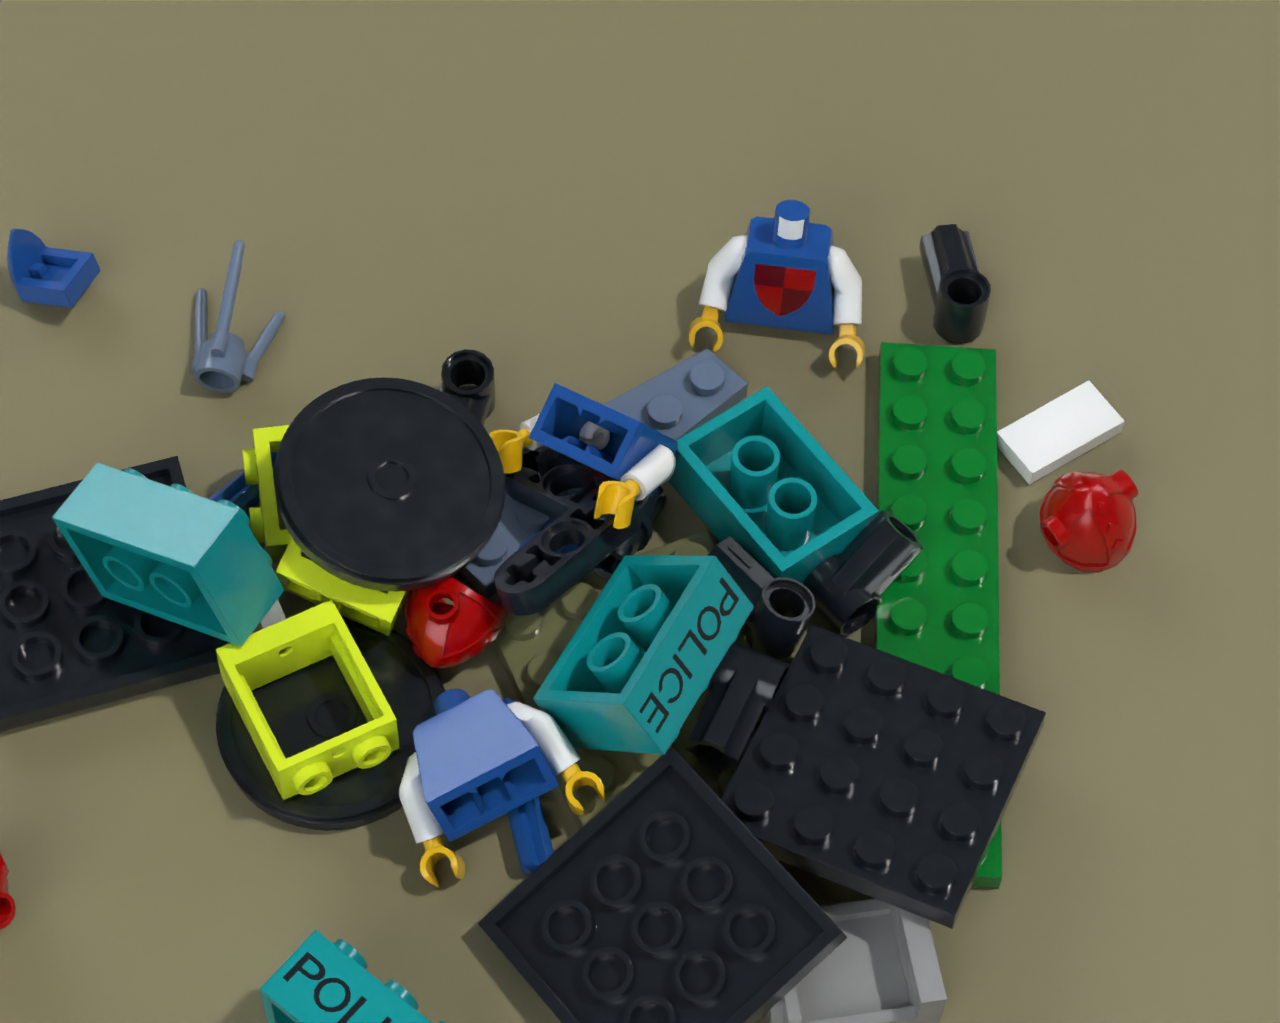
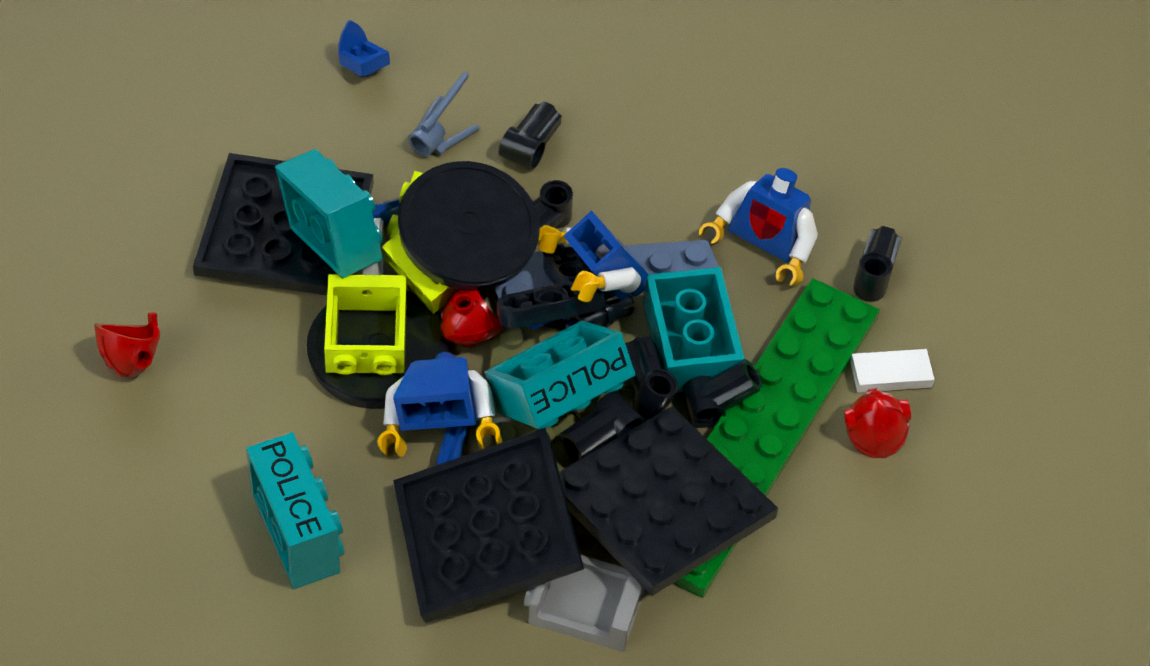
camera: 25 degrees right, 5 degrees down
none -> black piece [498,101,562,170]

